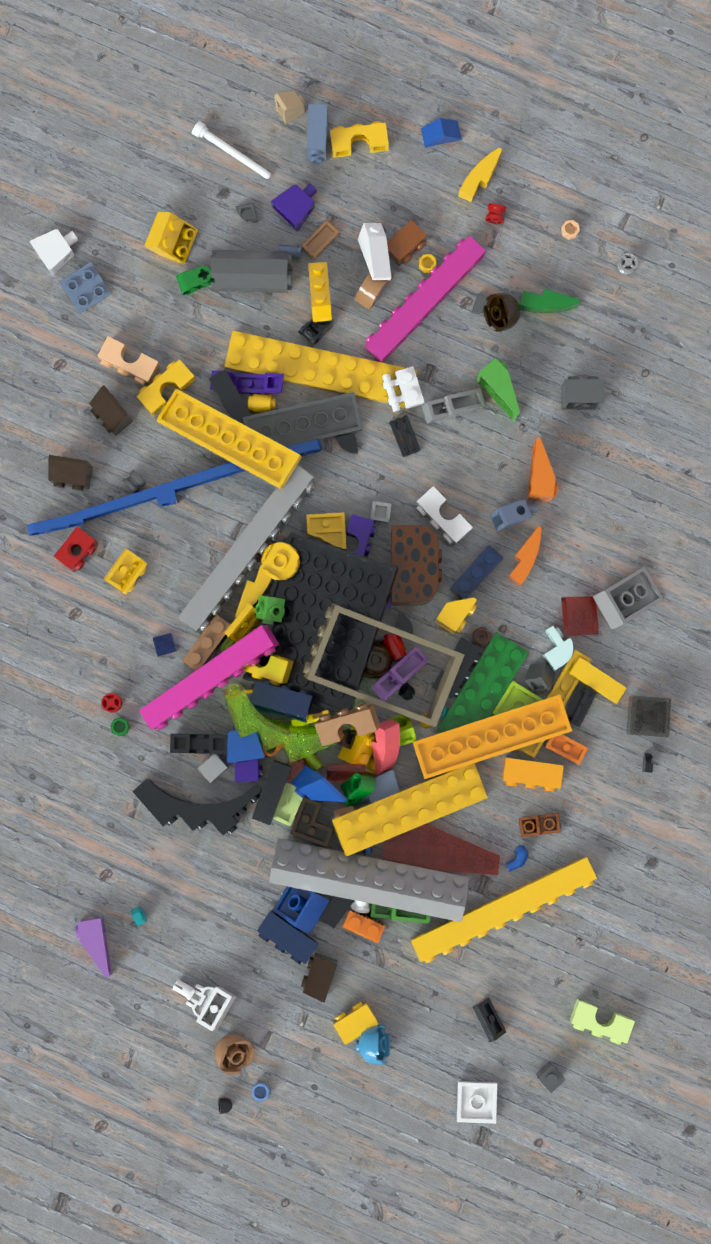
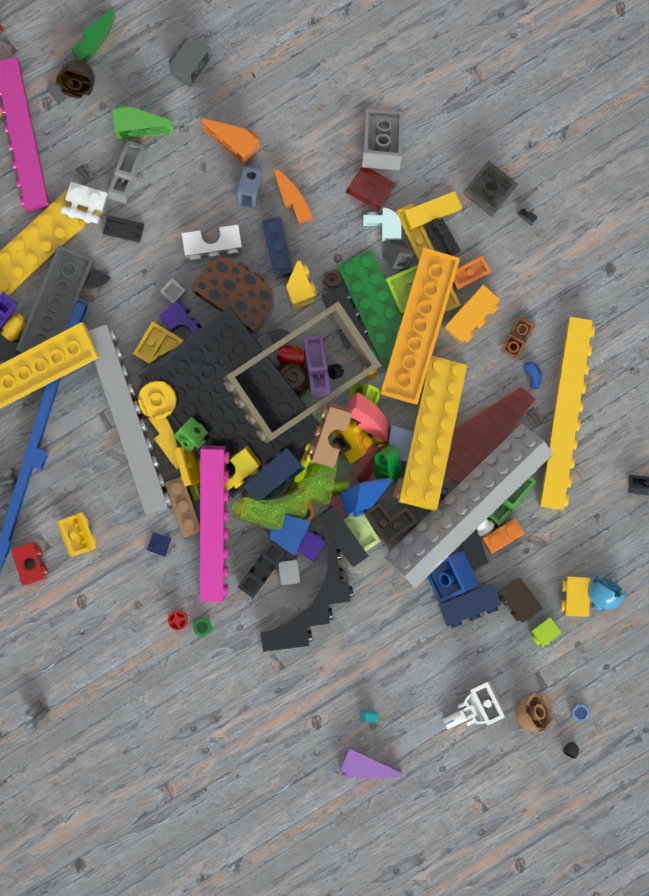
camera: 60 degrees left, 0 degrees up
none -> lime brick [530,617,562,647]

